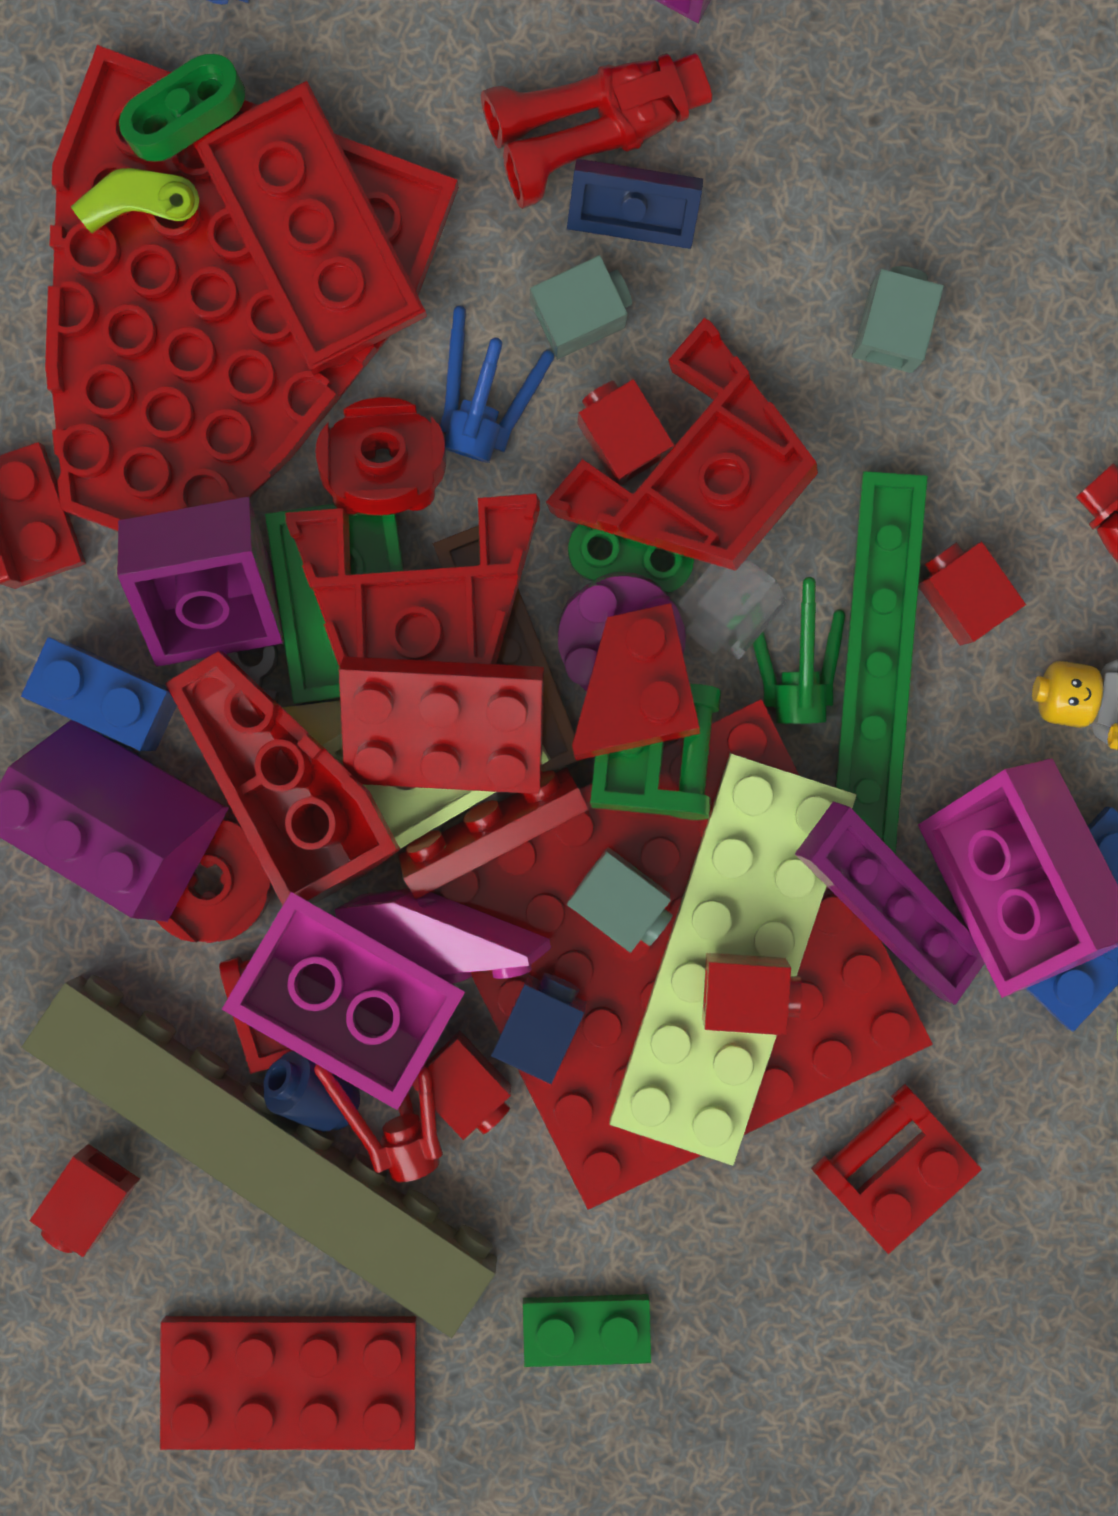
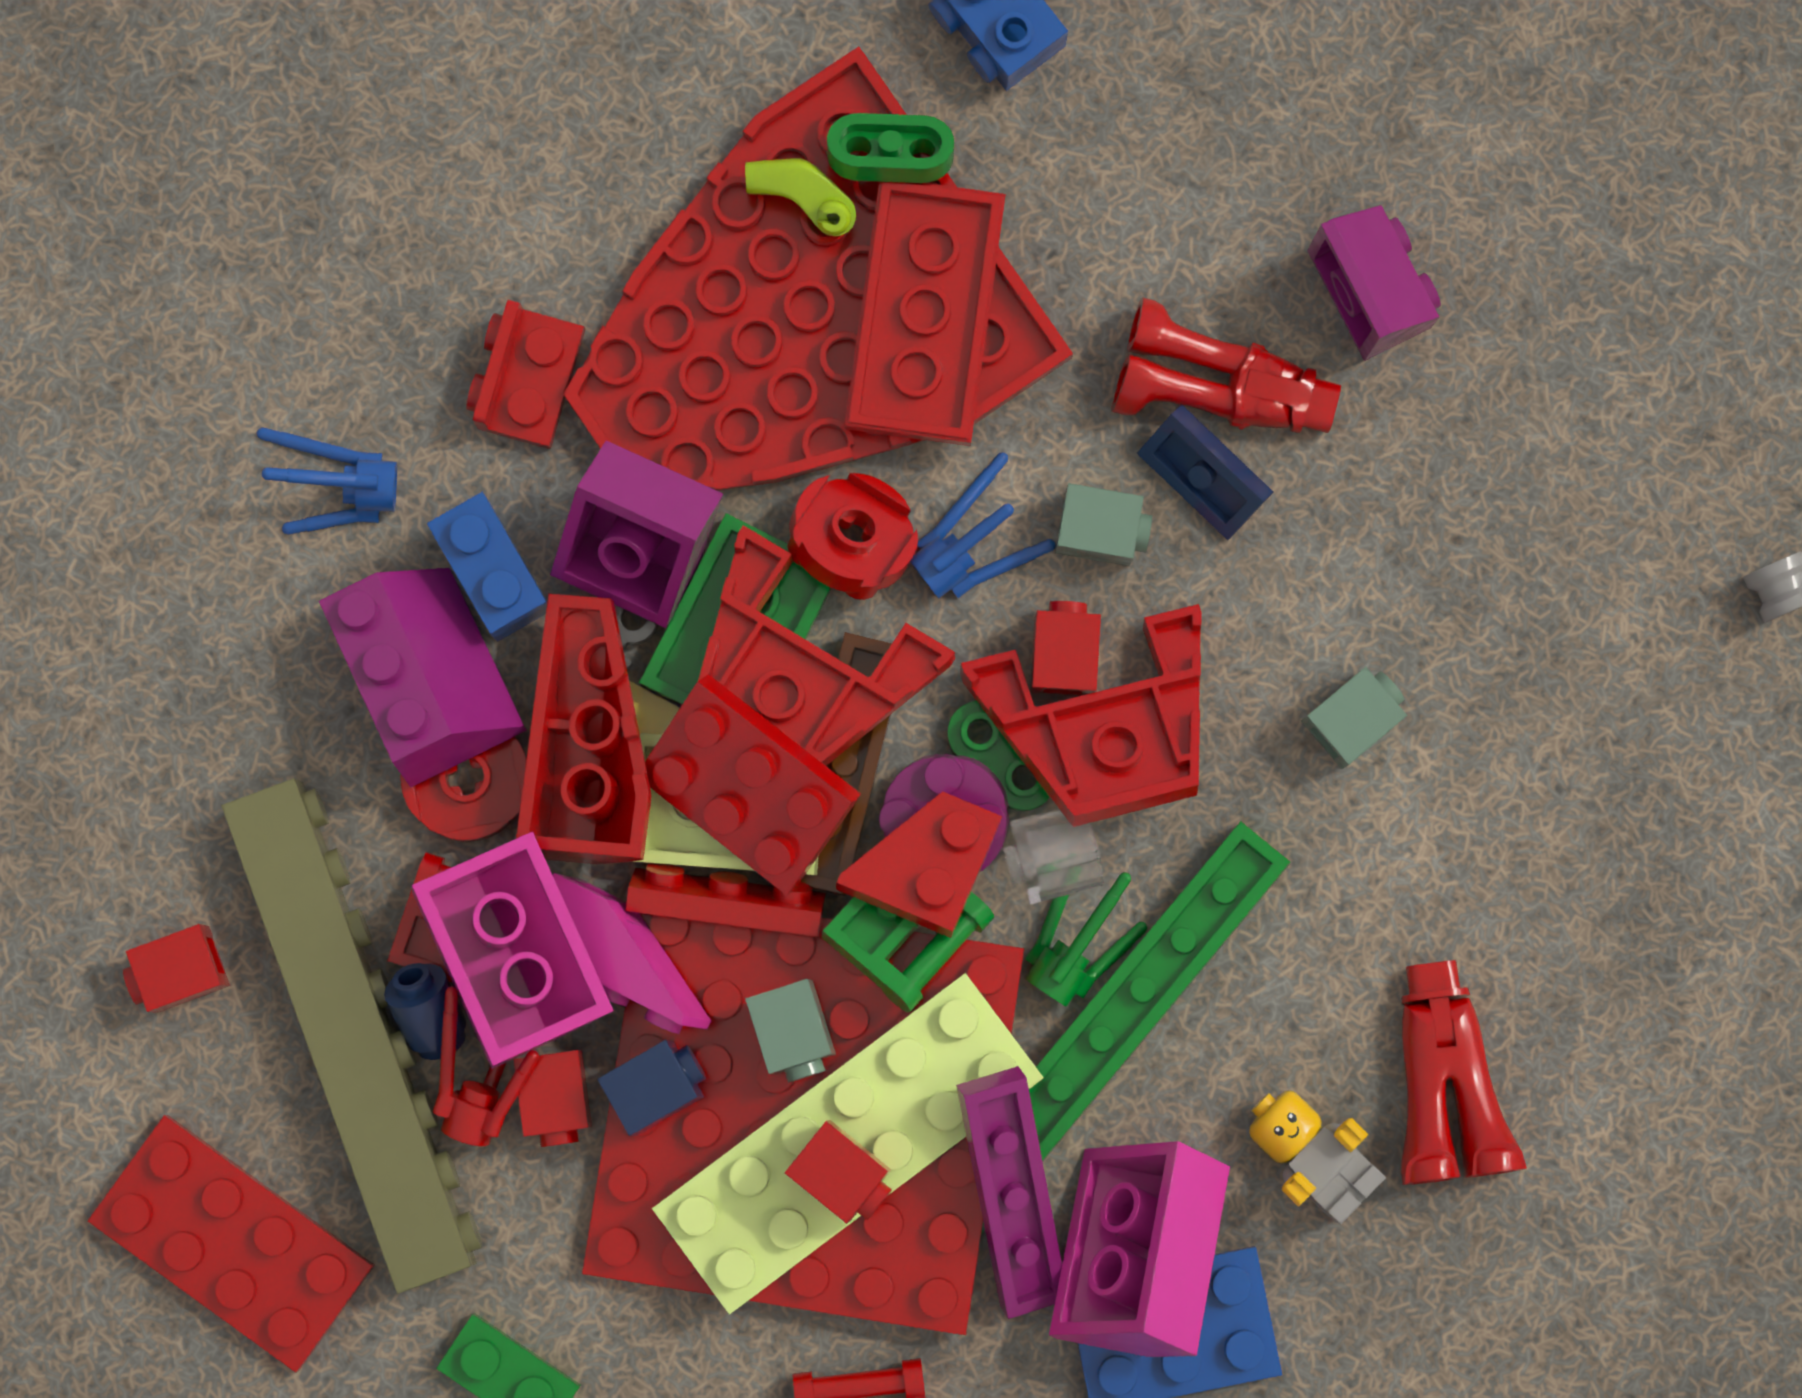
camera: 30 degrees right, 5 degrees down
red brick [918,541,1026,646] -> none

